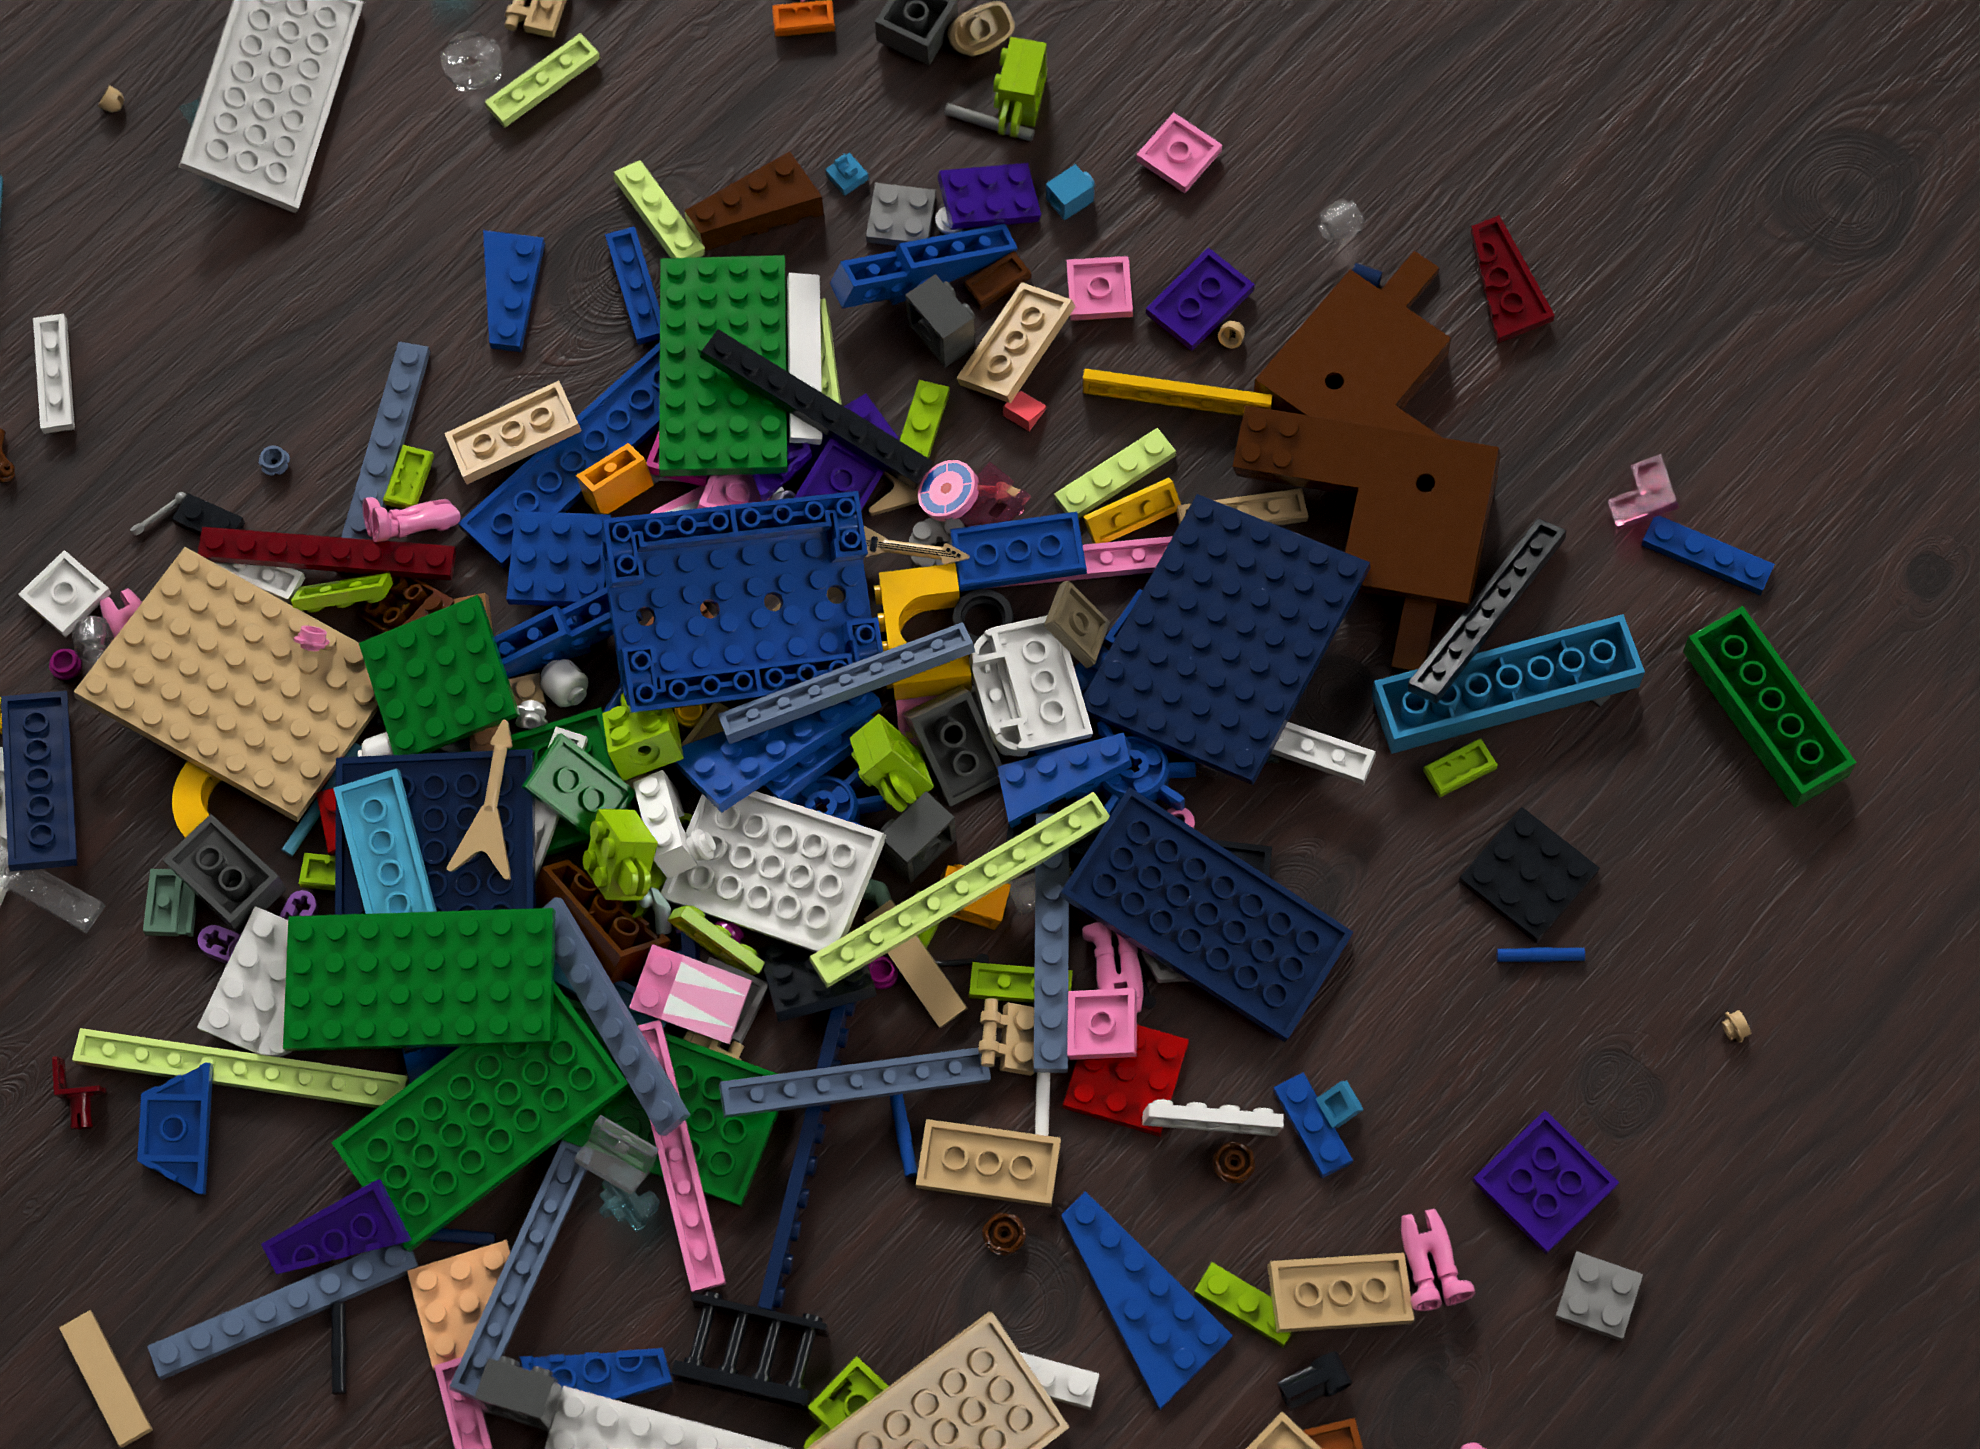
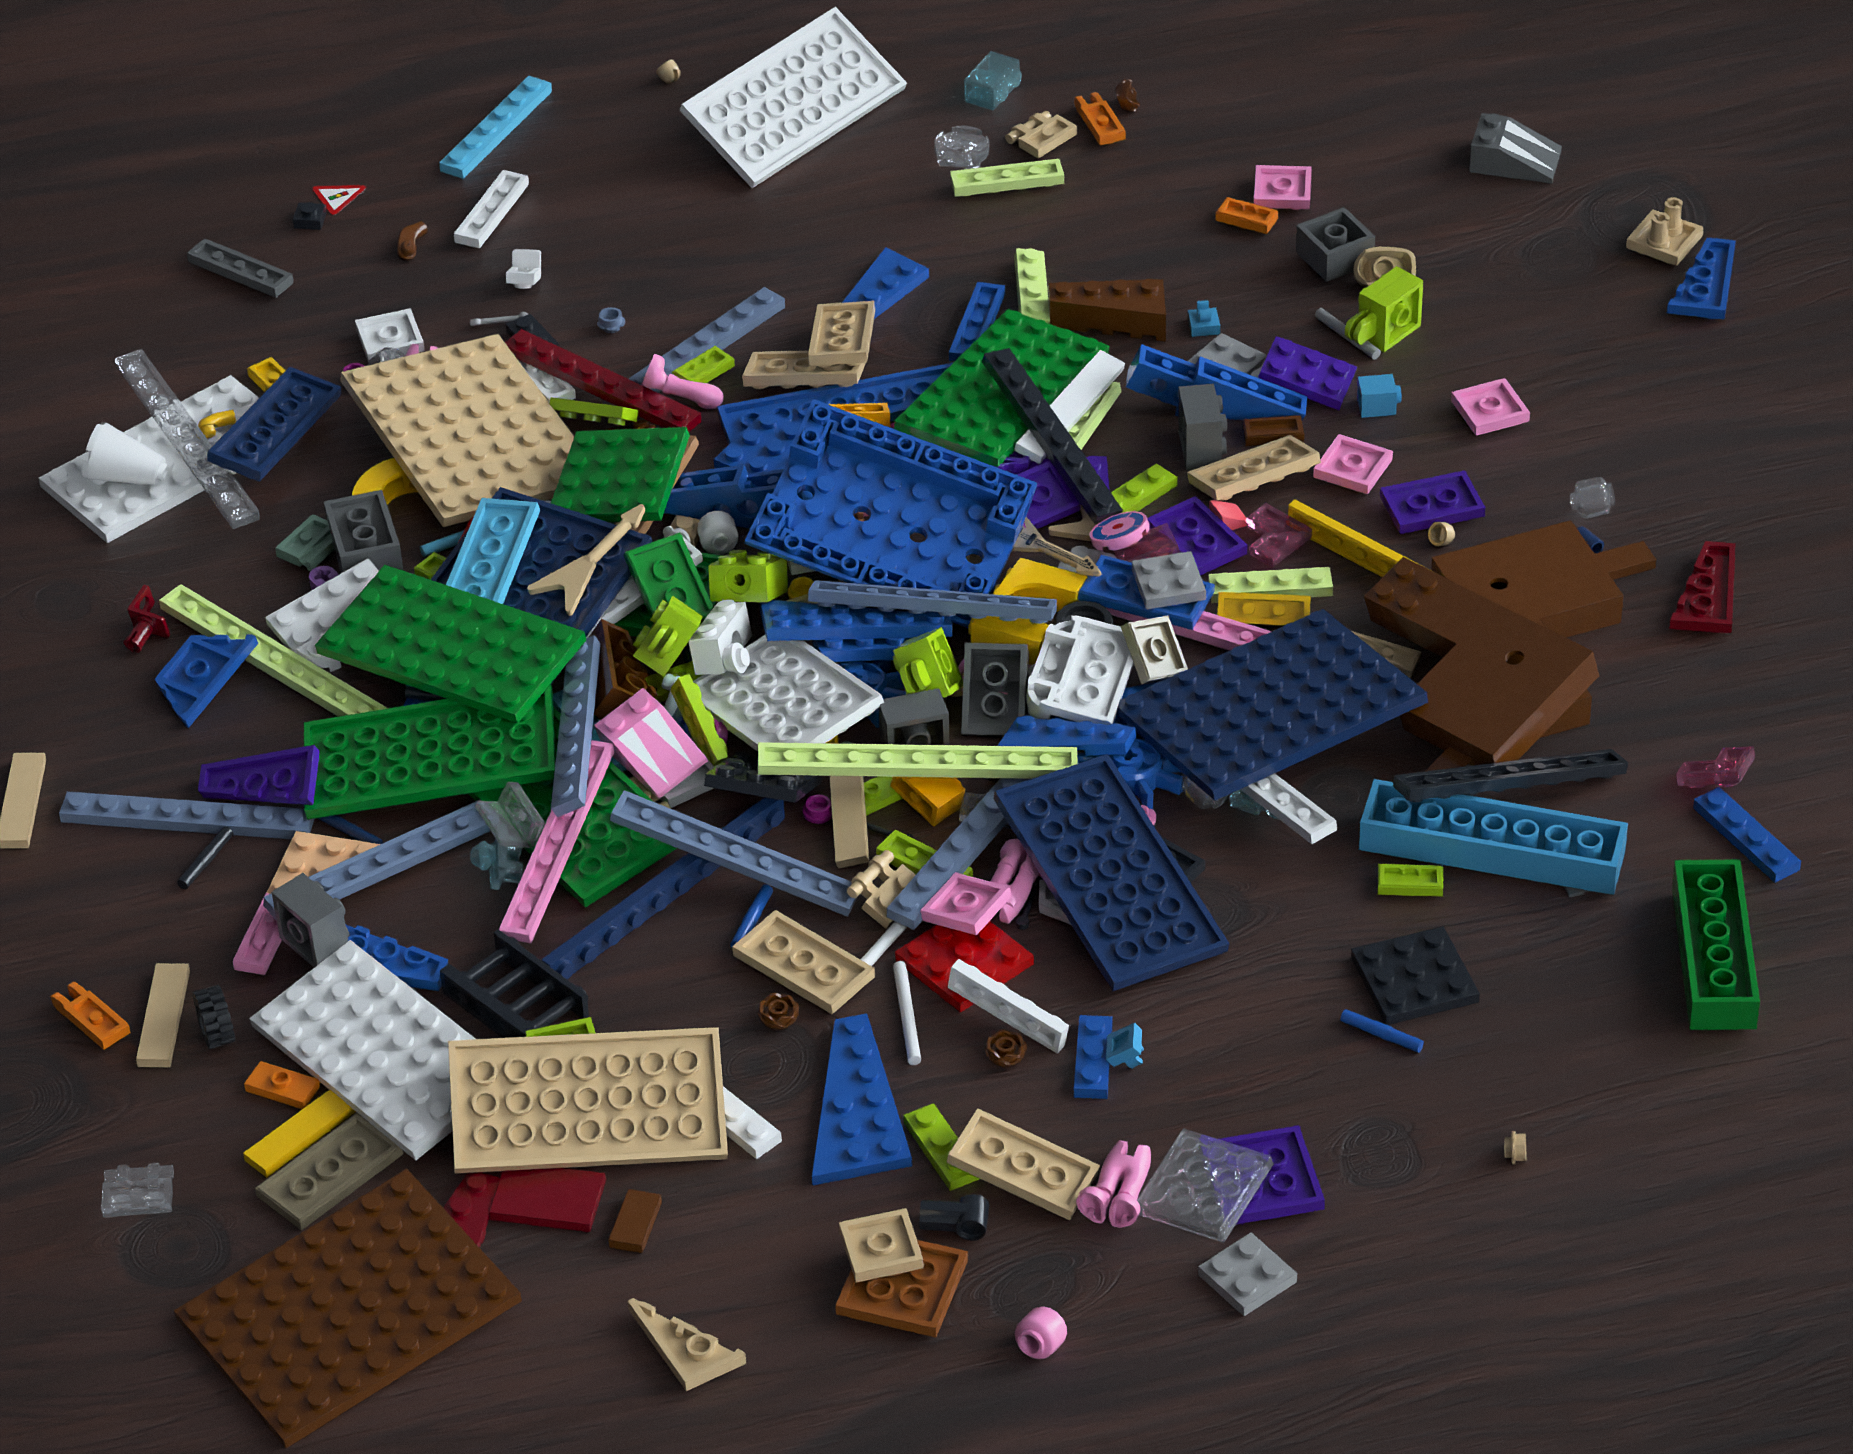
camera: 30 degrees right, 25 degrees down
bright pink plate [294,625,329,651] -> none
none -> white bracket [506,249,541,288]
none -> tan plate [808,301,875,368]
none -> white bar [893,961,921,1065]
none -> light grey plate [1132,551,1206,610]
none -> clear plate [1137,1128,1274,1243]
none -> dark purple plate [1147,496,1248,575]
none -> clear pink plate [1246,503,1312,568]

